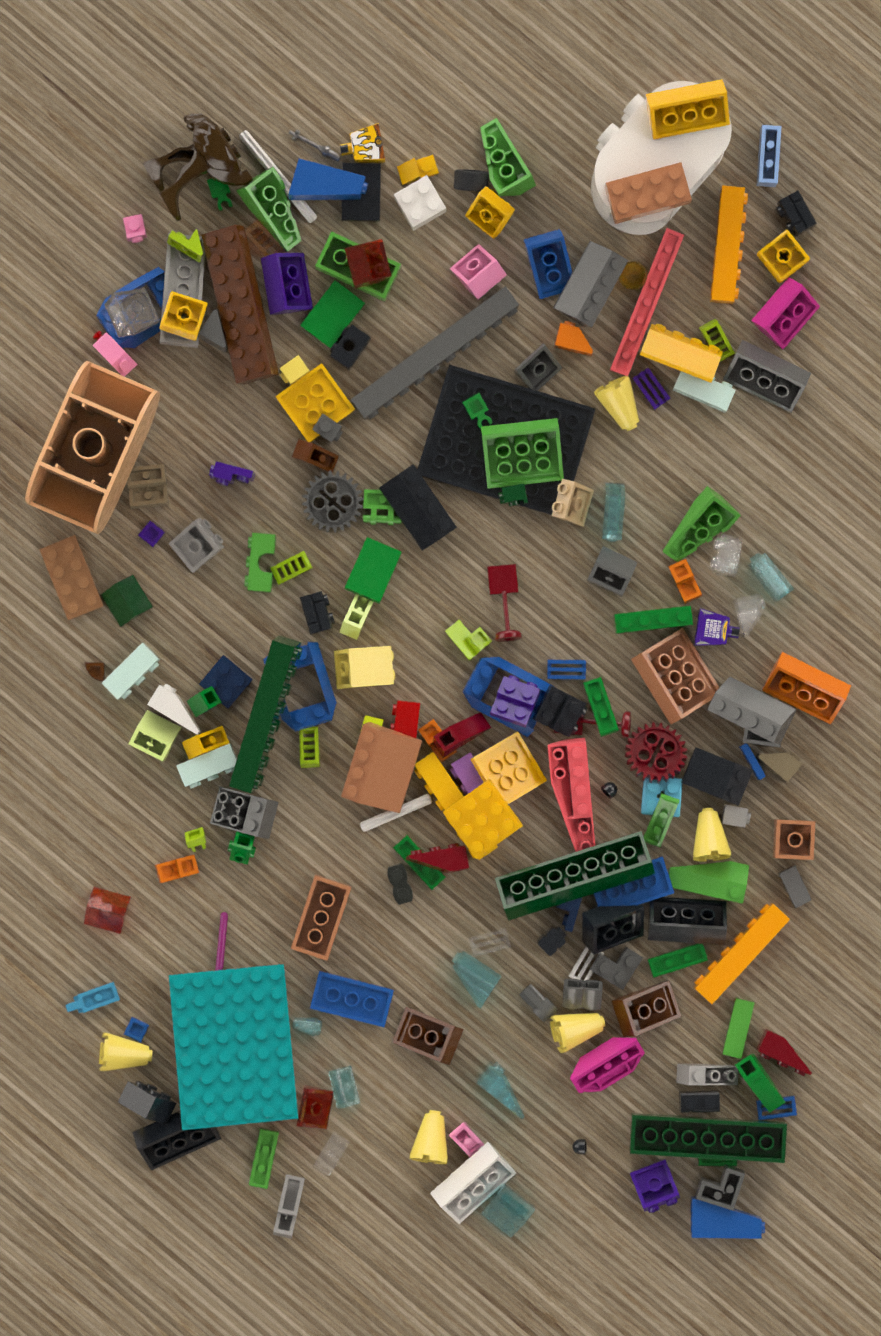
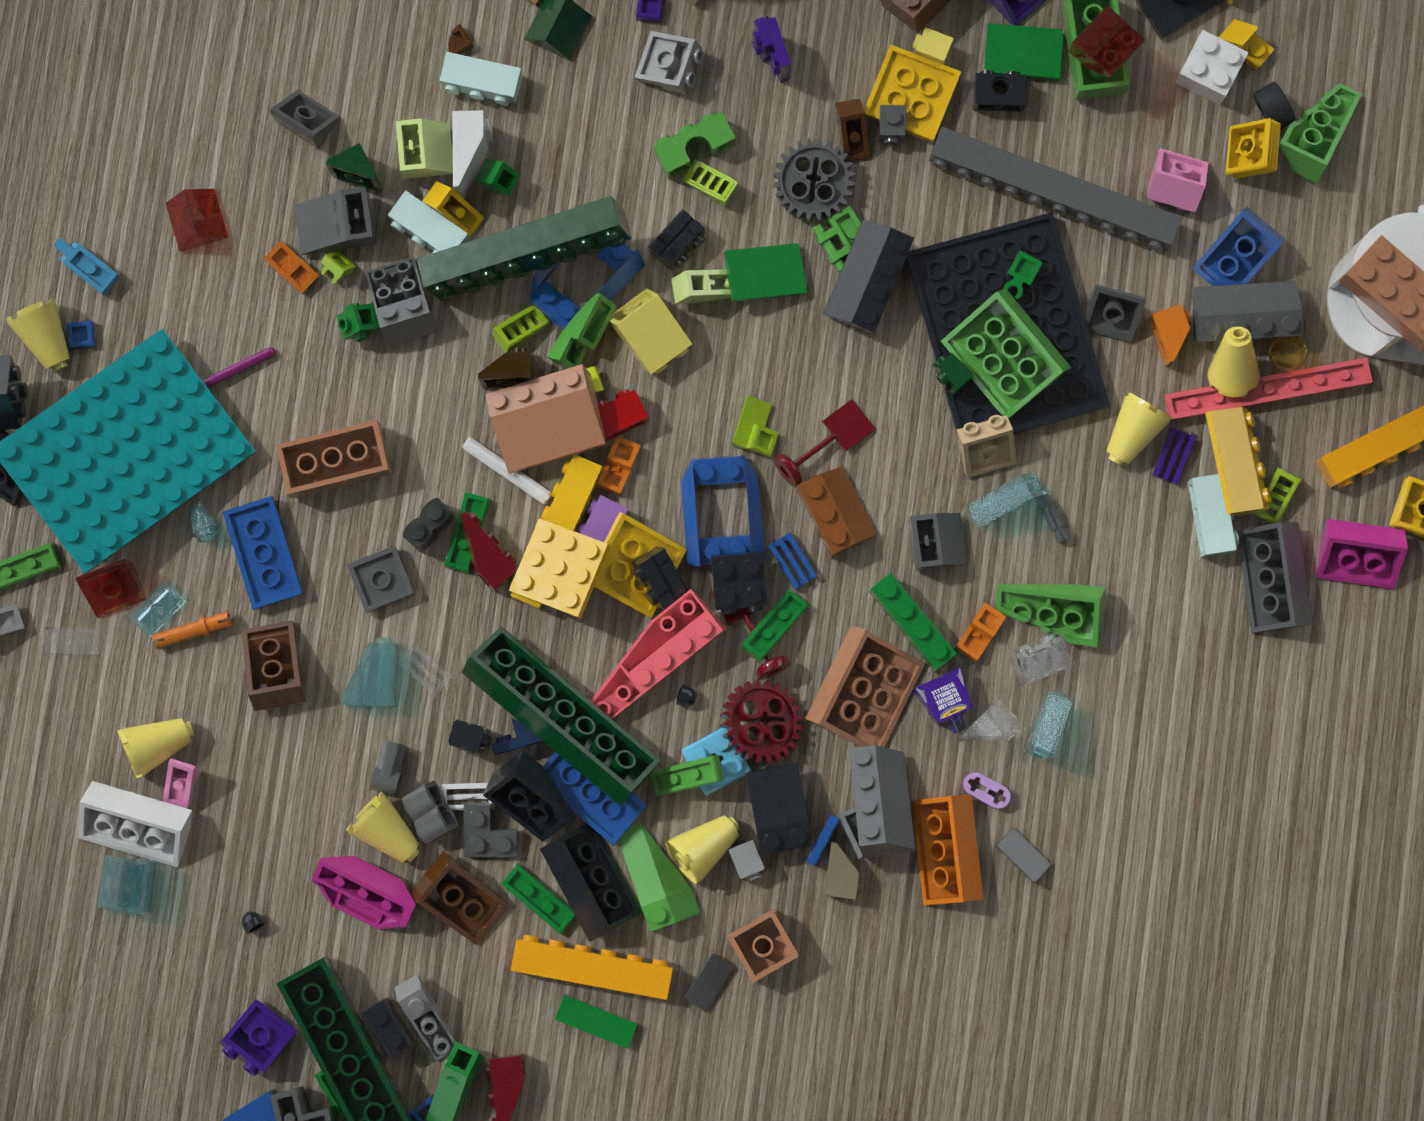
camera: 60 degrees right, 5 degrees down
dark blue plate [199,655,253,709] -> none
dark red slope [433,712,491,758] -> none
clear light blue slope [476,1061,525,1119] -> none
plate [490,675,540,728] -> none
bright green tile [722,998,755,1059] -> none
none -> orange pin [152,611,233,650]
none -> dark grey slope [270,90,340,149]
none -> dark grey slope [294,187,377,255]
none -> dark green slope [326,143,383,192]
none -> dark grey plate [347,545,415,613]
none -> dark brown slope [478,348,534,388]
none -> bright green slope [547,293,617,369]
none -> green tile [554,994,638,1049]
none -> black brick [632,546,688,609]
none -> dark orange slope [797,466,877,558]
none -> lavender beam [963,772,1011,809]
none -> dark grey slope [995,828,1051,883]
none -> dark grey axle [1036,494,1071,543]
none -> light yellow cone [1207,327,1260,397]

